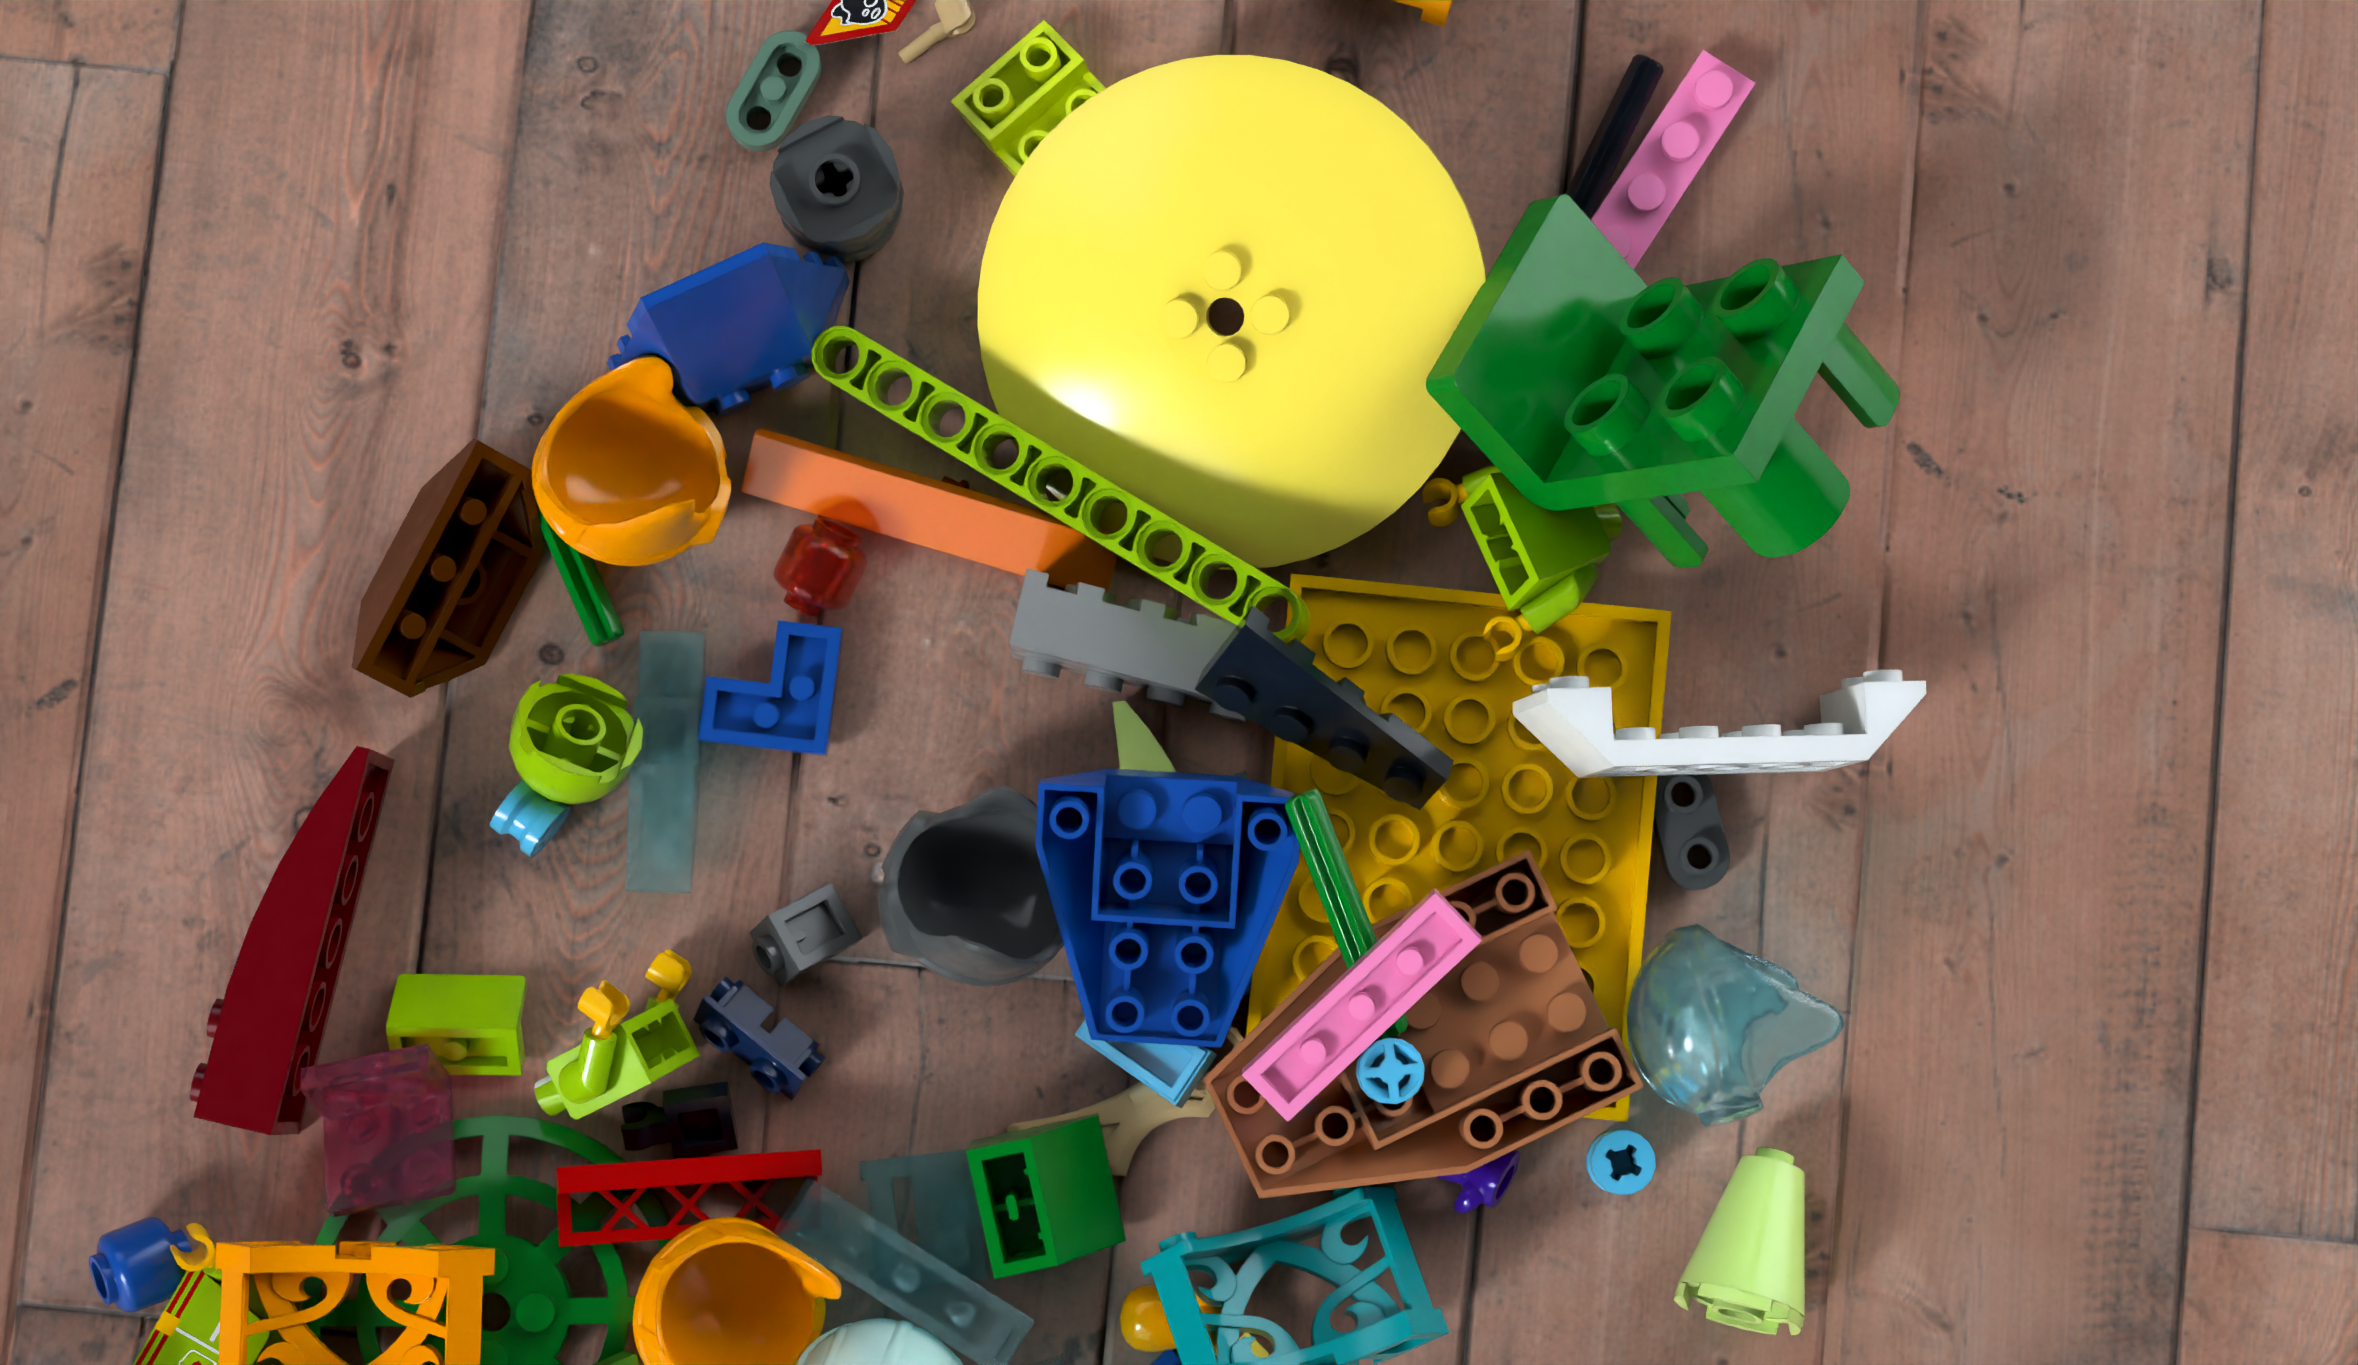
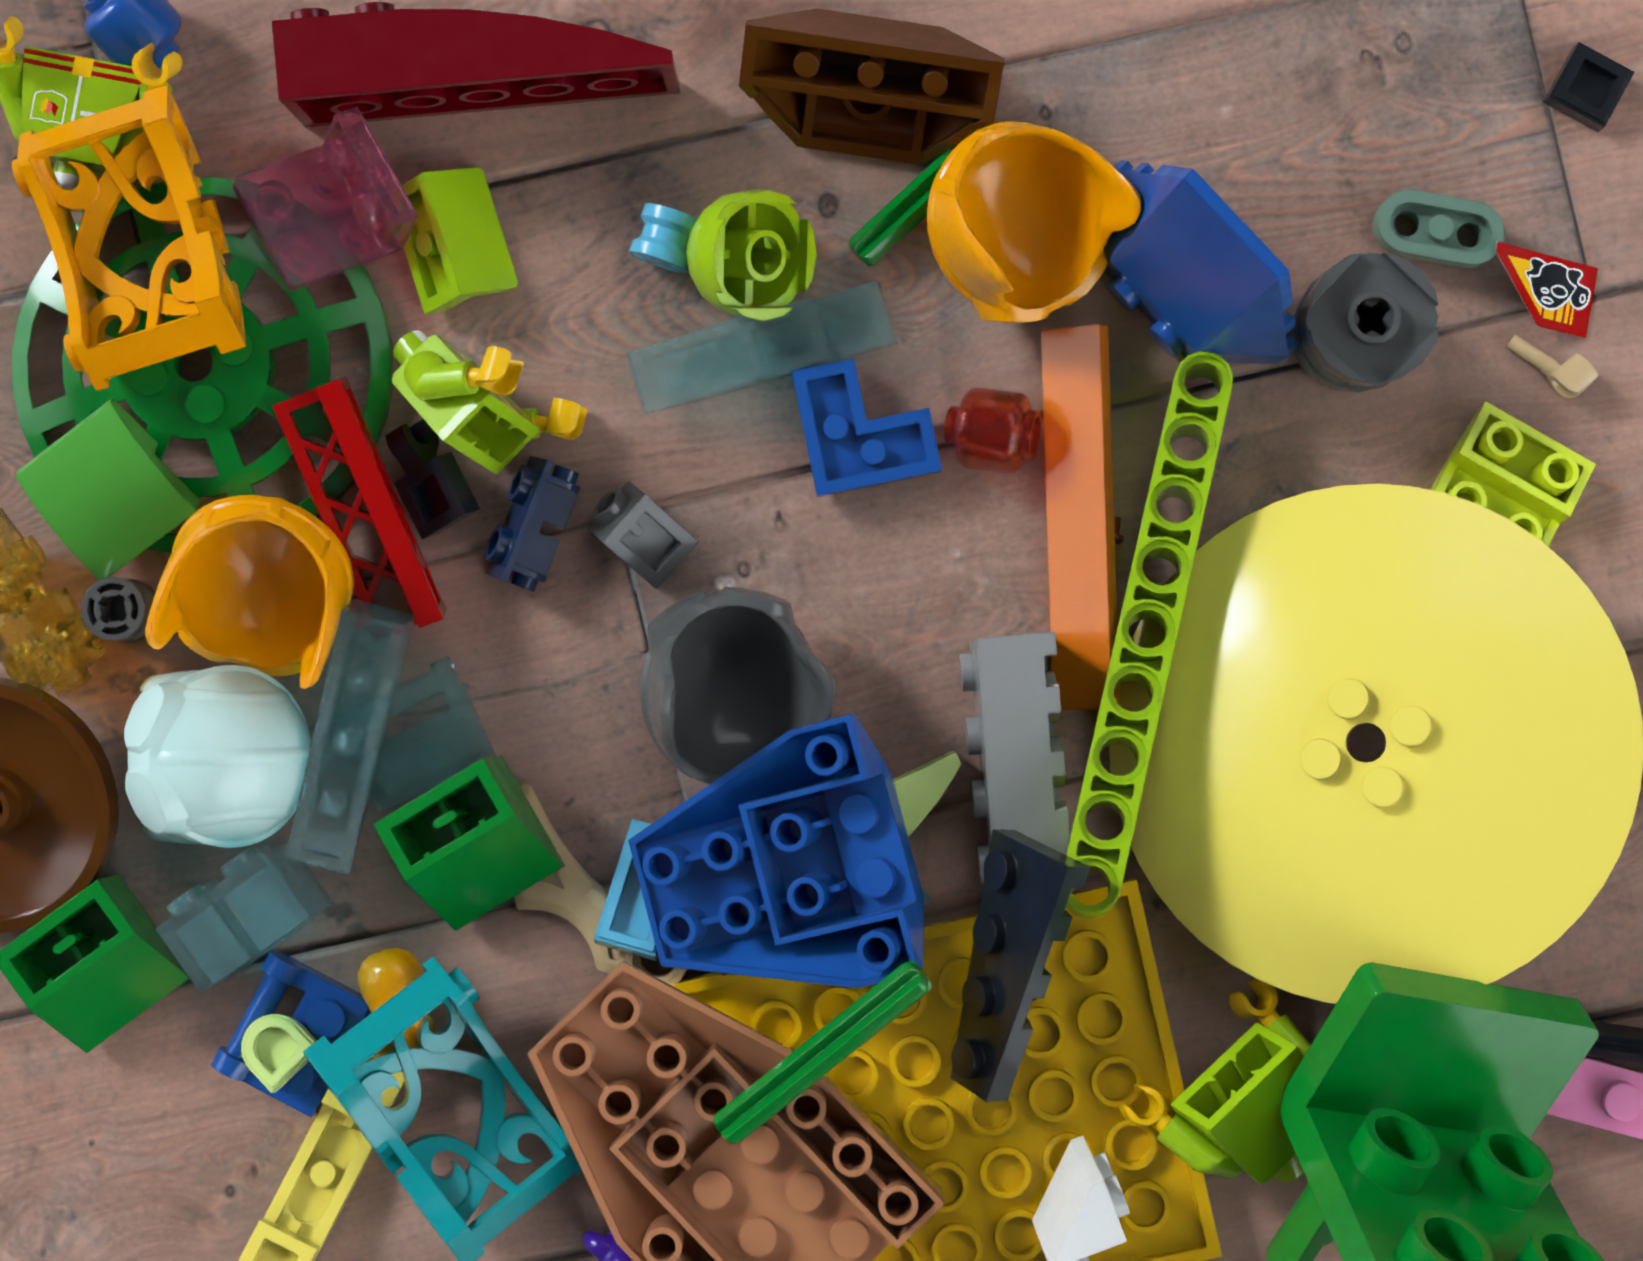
camera: 85 degrees right, 5 degrees up
bright pink plate [1242,888,1482,1122] -> none
medium azure wheel [1356,1038,1425,1104] -> none

